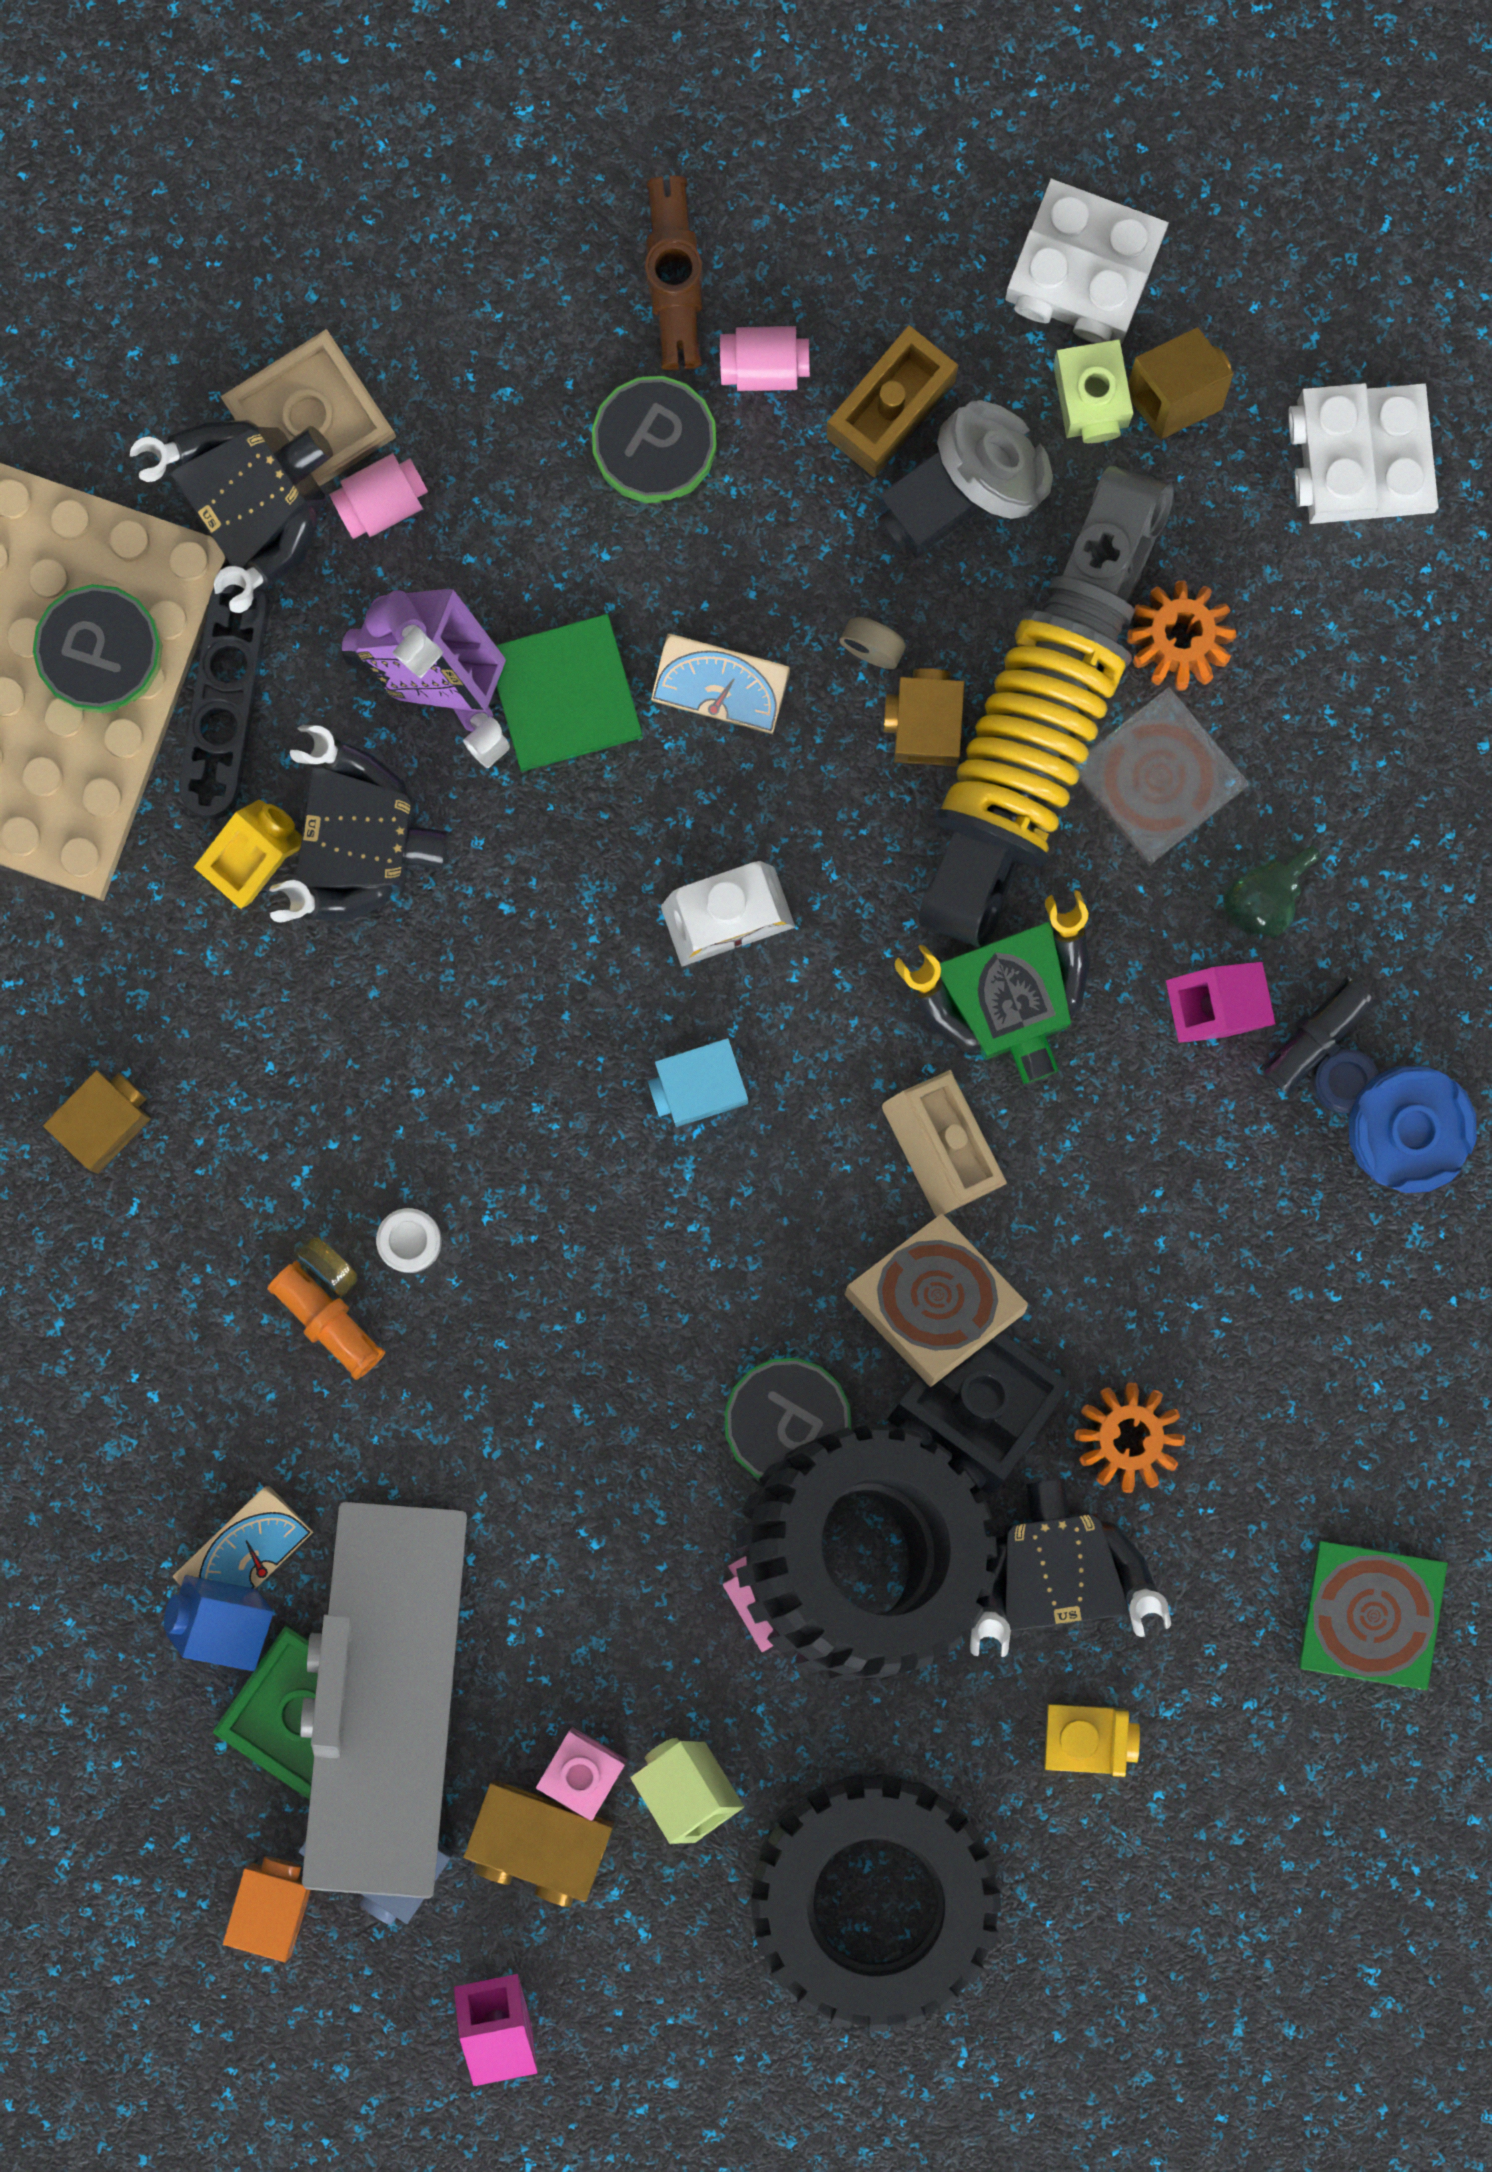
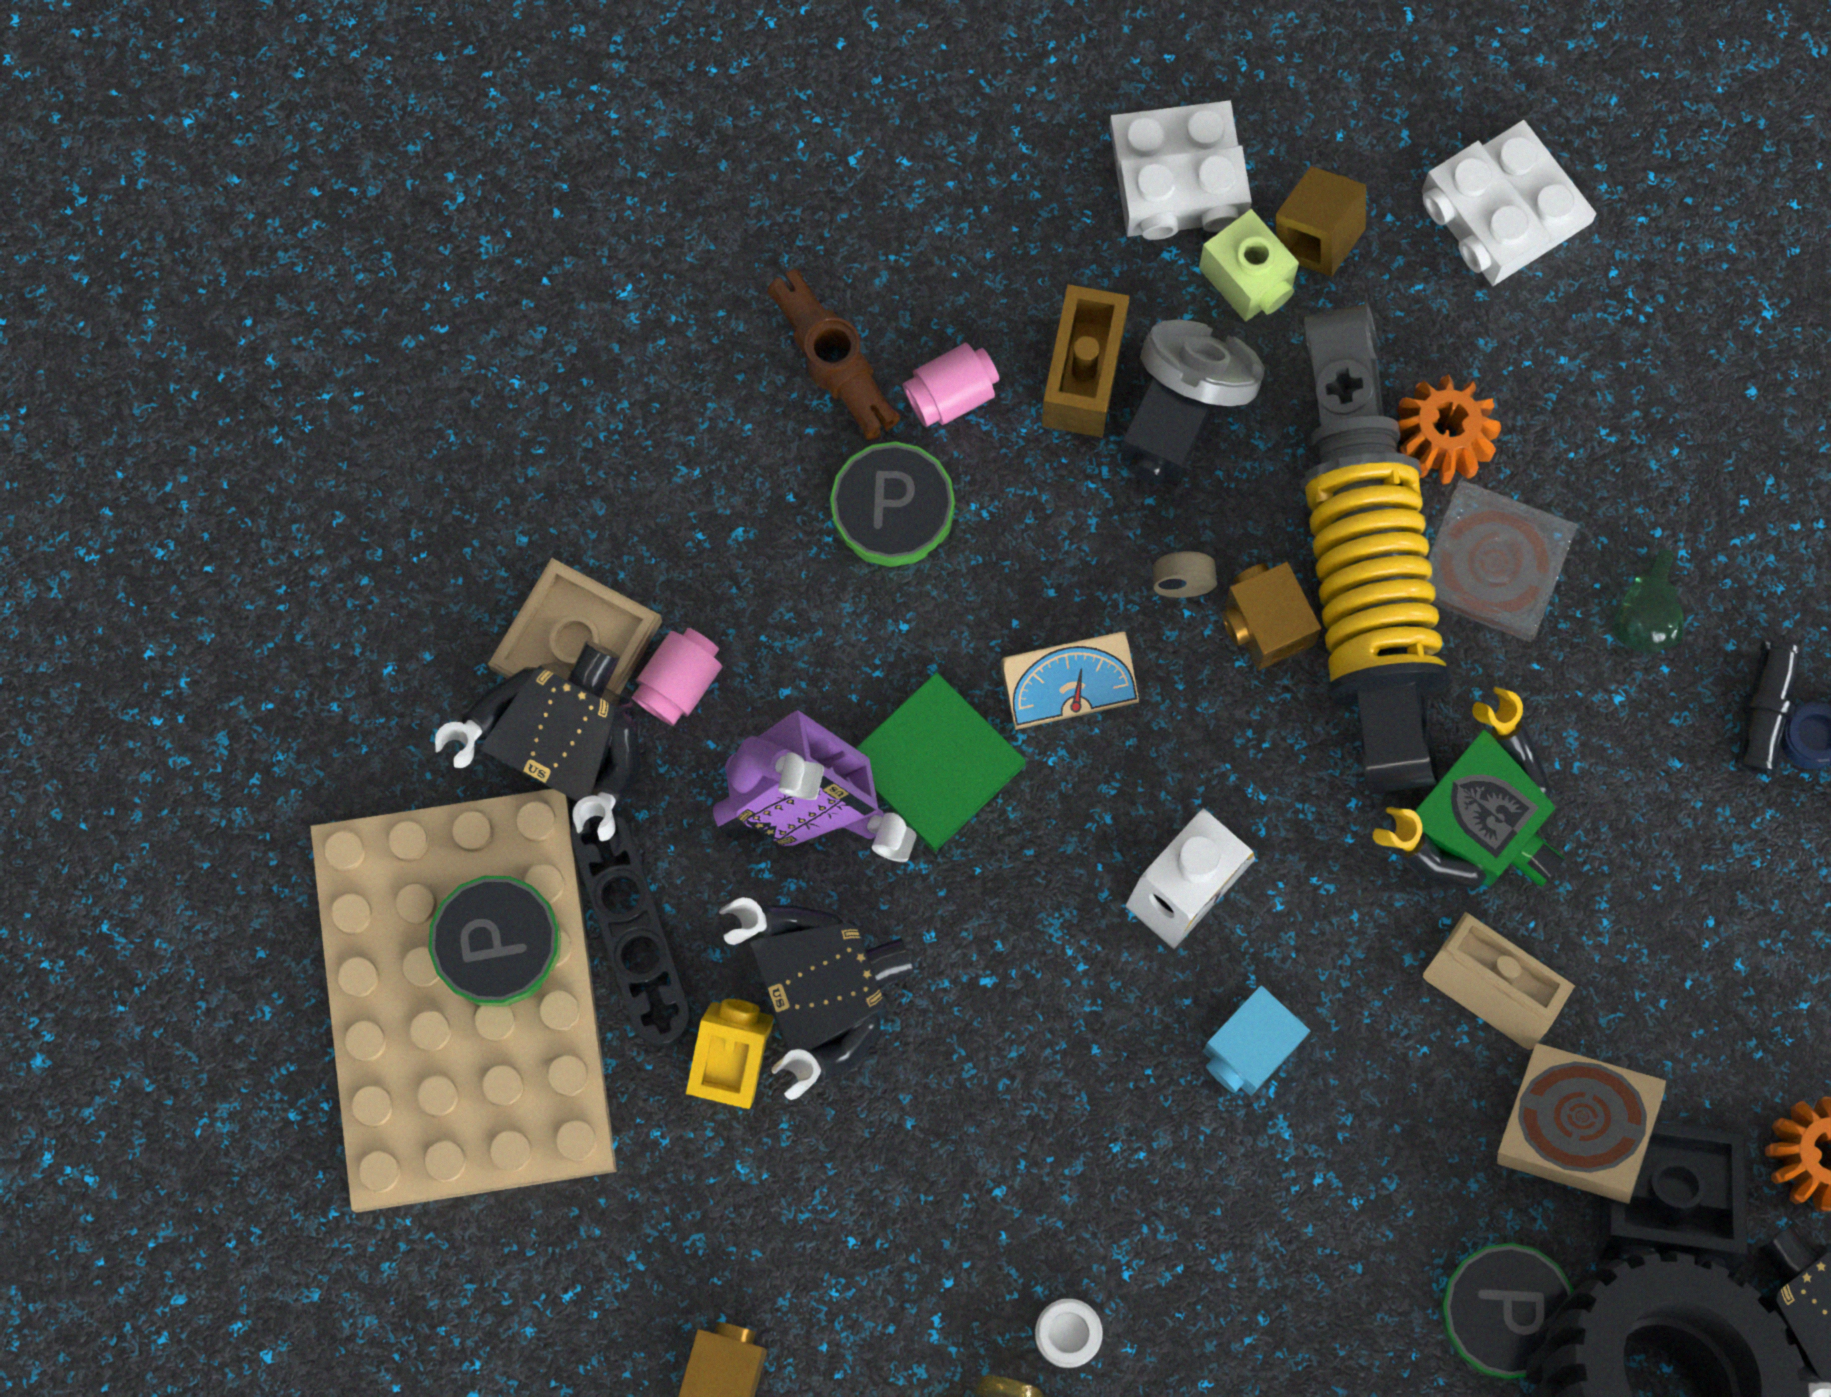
camera: 30 degrees left, 10 degrees down
dark pink brick [1166,962,1275,1043] -> none

